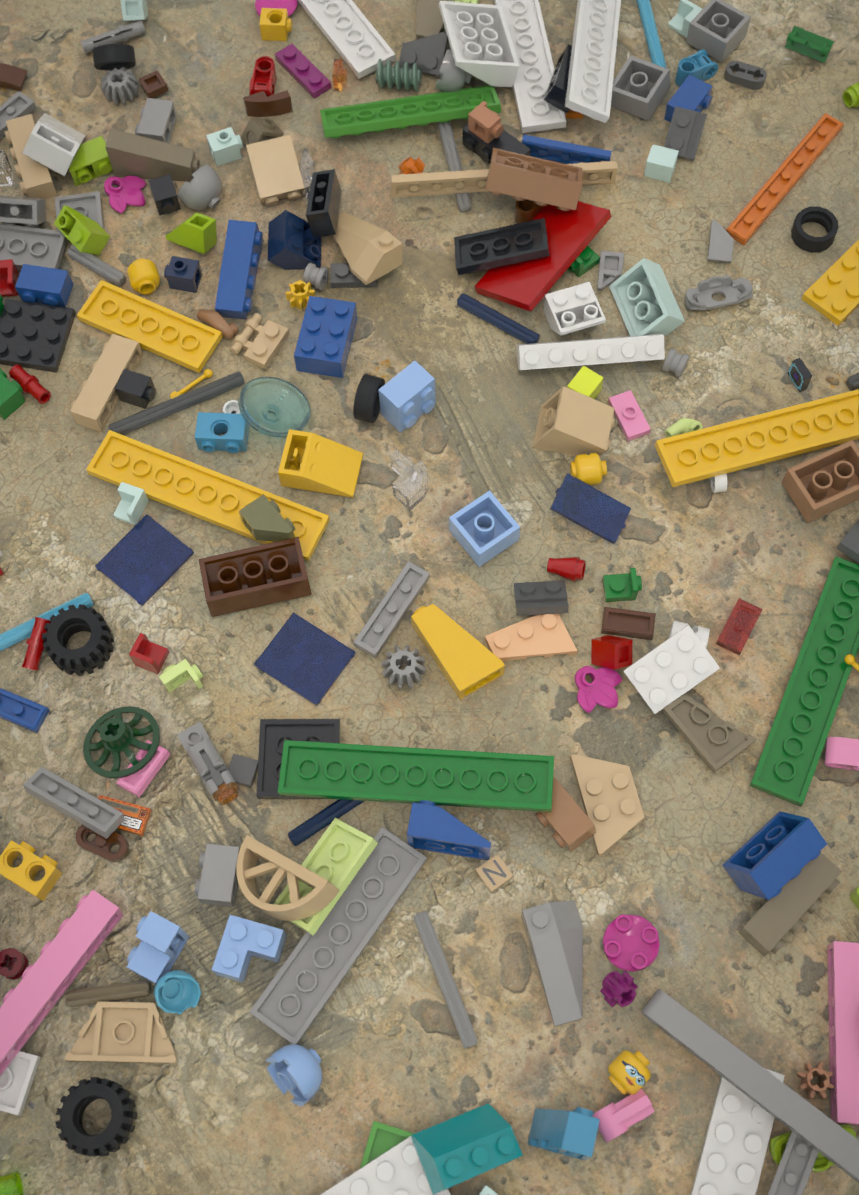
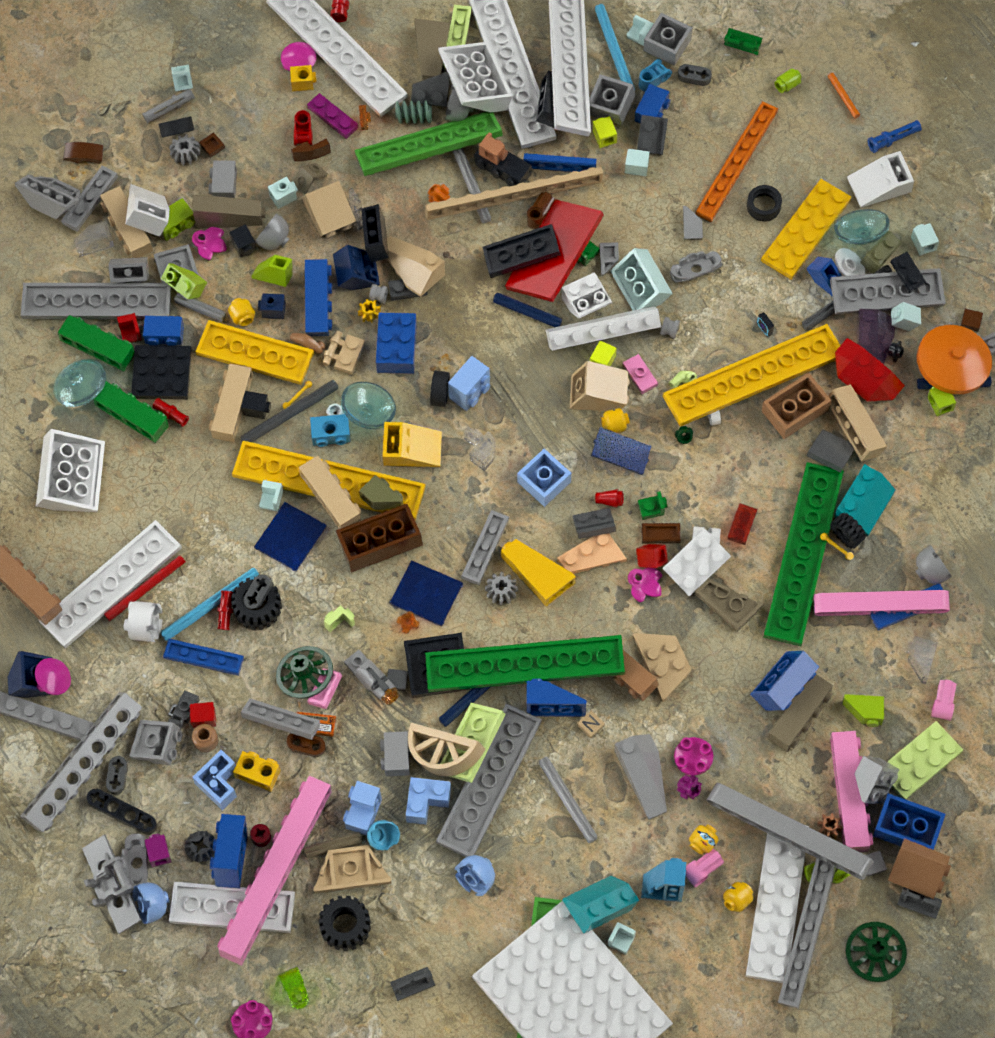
camera: 10 degrees left, 0 degrees up
red panel [129,633,169,674] -> none
medium nougat slope [485,148,583,211] -> none
none -> dark grey beam [244,574,273,609]
none -> tan brick [299,455,362,529]
none -> clear orange plate [397,611,419,634]
none -> neon yellow brick [592,116,617,148]
none -> dark green plate [675,426,693,444]
none -> yellow head [723,882,753,912]

